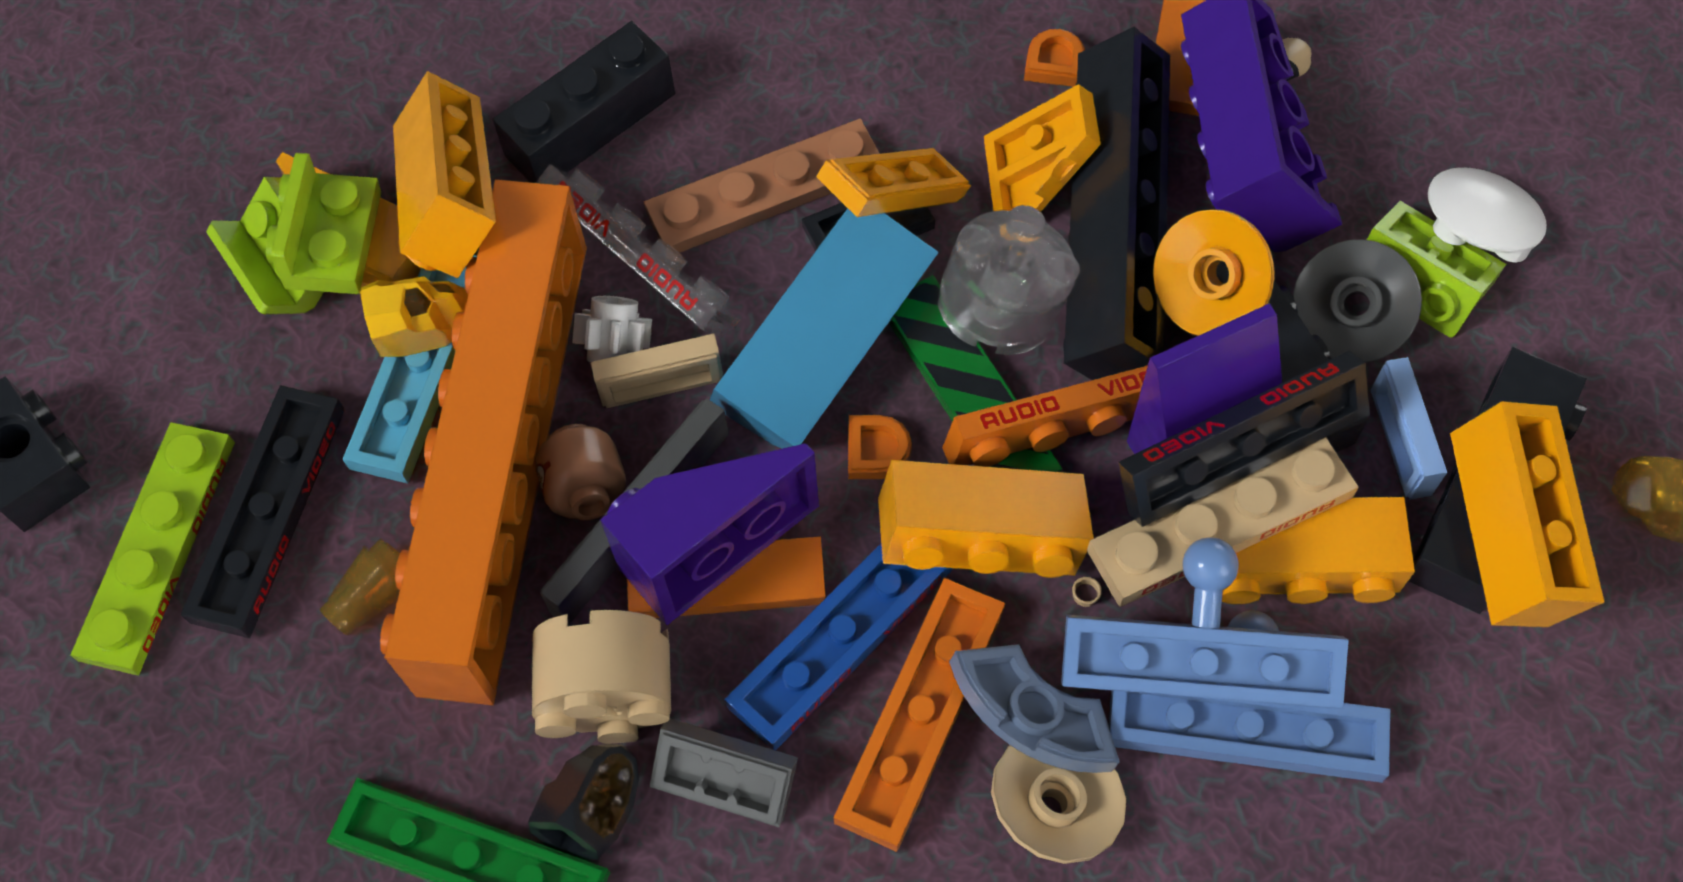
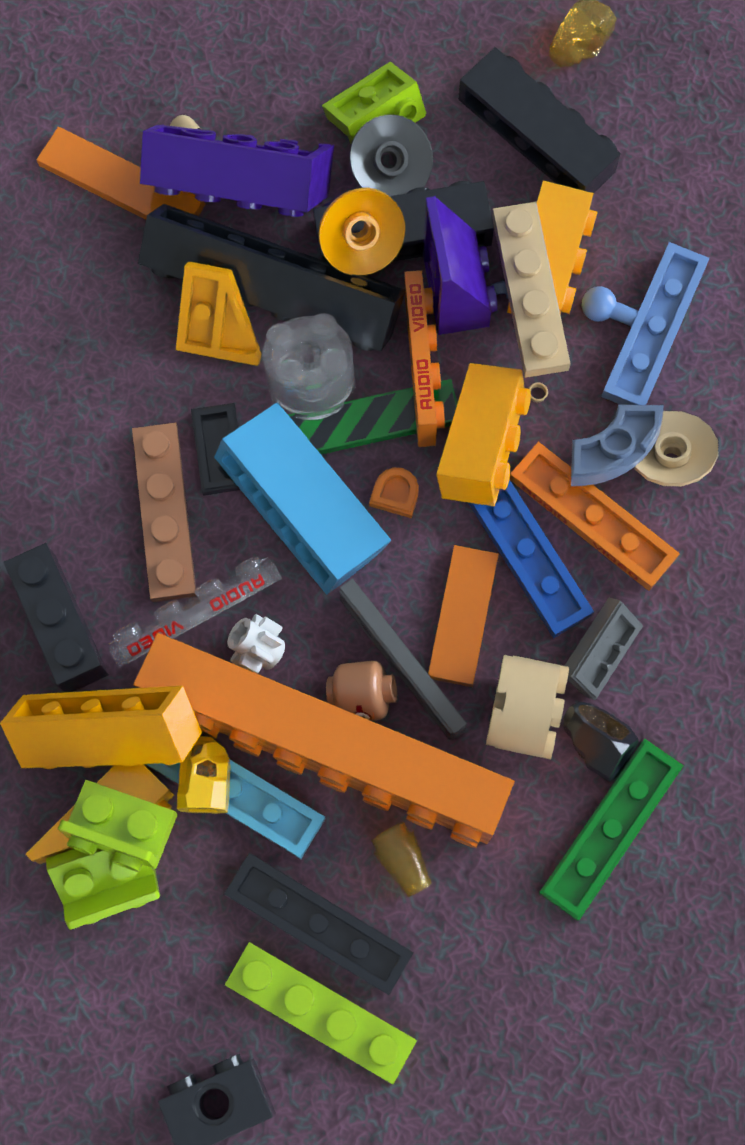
camera: 75 degrees left, 10 degrees up
tan tile [591,333,723,408] -> none
dark purple slope [600,443,819,625] -> none
light orange tile [816,148,971,217] -> none
orange tile [1024,29,1085,87] -> none
medium blue plate [1061,537,1349,709] -> none
black plate [1119,351,1370,527] -> none
light blue tile [1371,357,1447,500] -> none
white dish [1428,167,1547,263] -> none
light orange brick [1450,401,1604,627] -> none

